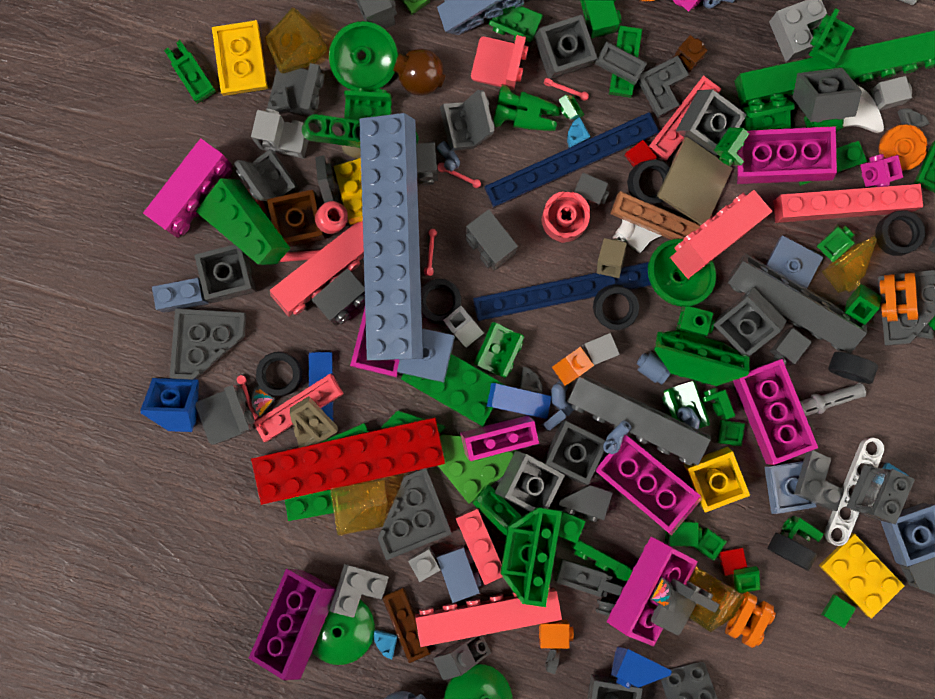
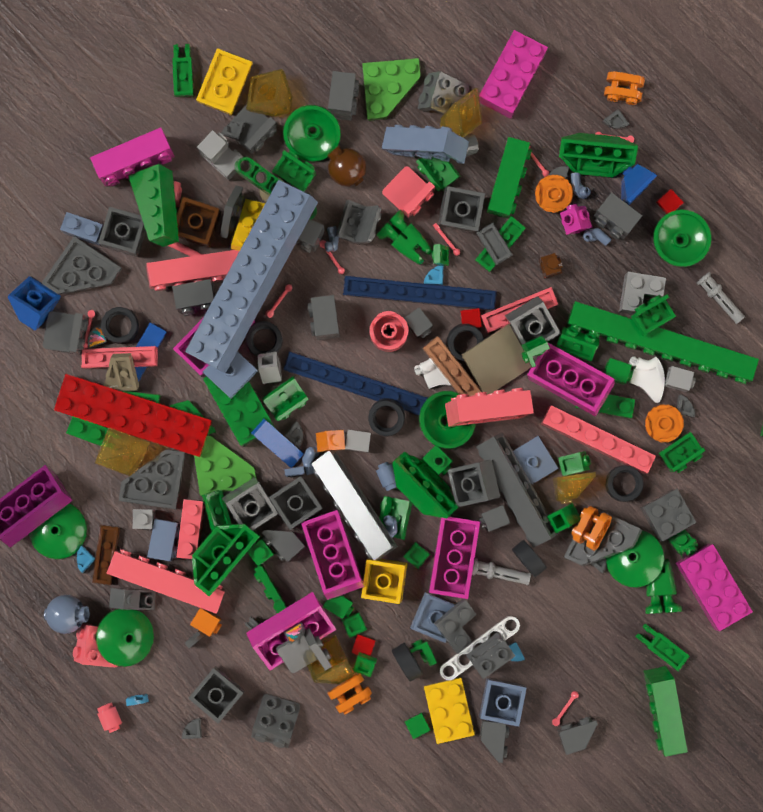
camera: 30 degrees right, 0 degrees up
dark grey bracket [234,149,298,202] -> none
coral head [315,201,348,234] -> none
plate [329,564,389,618] -> none
dark pink brick [460,415,539,461] -> none
dark grey hinge [555,559,623,597] -> none
dark tan brick [597,238,627,278] -> none
sand blue arm [603,420,631,454] -> none
blue slope [611,647,672,689] -> none
dark grey plate [638,56,689,118] -> none
green bracket [701,387,735,420] -> none
dark grey brick [793,68,862,122] -> none
dark pink brick [860,154,903,187] -> none

